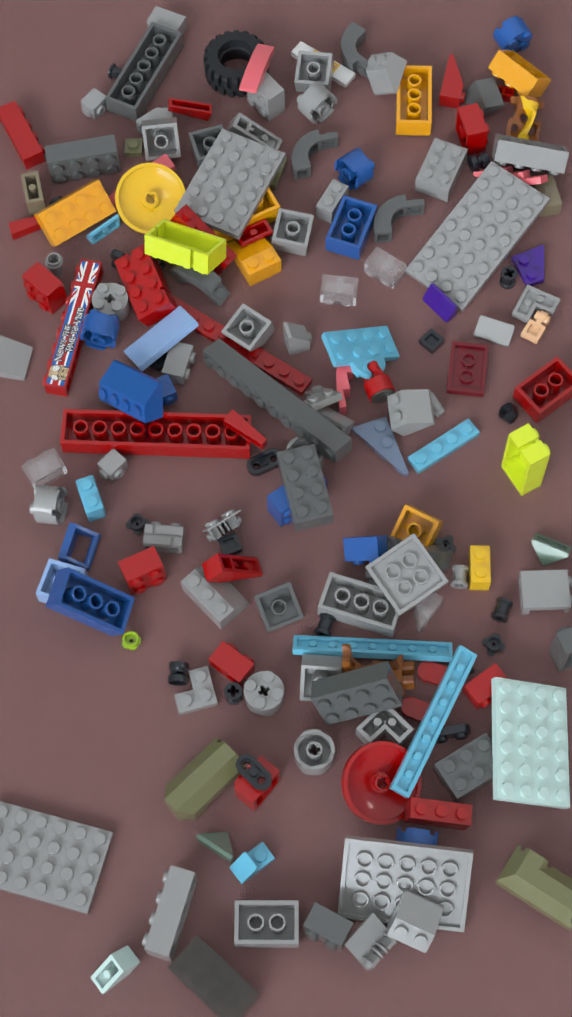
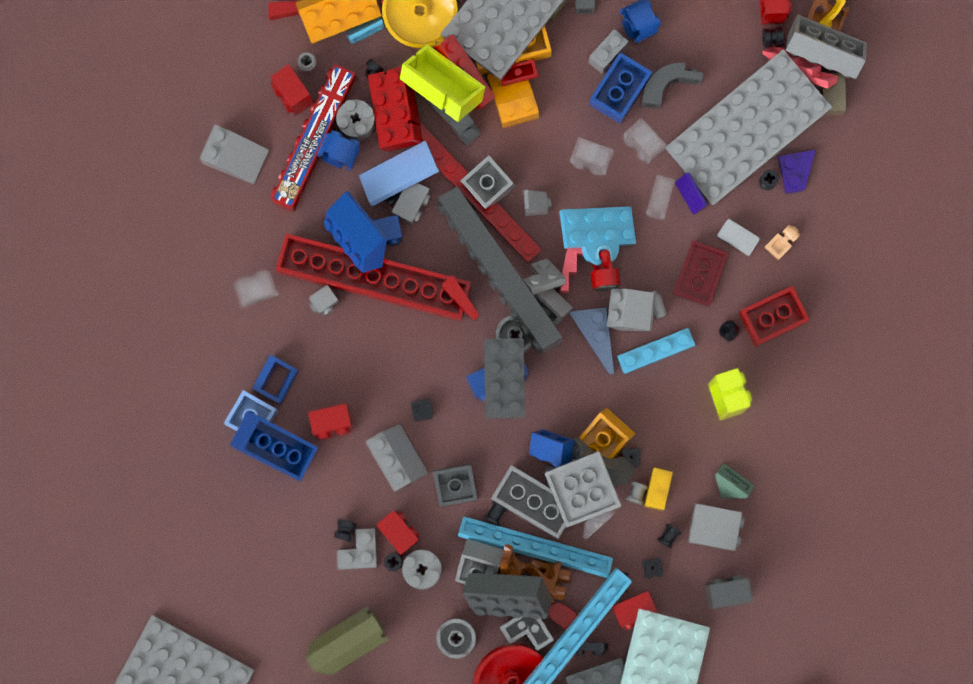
camera: 15 degrees right, 15 degrees up
light grey brick [29,485,68,525] -> none
medium azure brick [75,475,107,522] -> none
lime plate [122,631,141,650] -> none
black plate [126,513,149,535] -> none
light grey brick [143,521,185,554] -> none
light grey hinge [202,508,242,542] -> none
red slope [202,553,263,583] -> none
red brick [234,755,281,812] -> none
black plate [236,754,272,791] -> none
black plate [247,448,280,476] -> none
light grey brick [271,208,314,256] -> none
light grey brick [415,138,468,202] -> none
red tile [417,661,447,686] -> none
black plate [419,328,445,354] -> none
light grey plate [512,285,561,323] -> none
none -> clear brick [646,175,675,220]

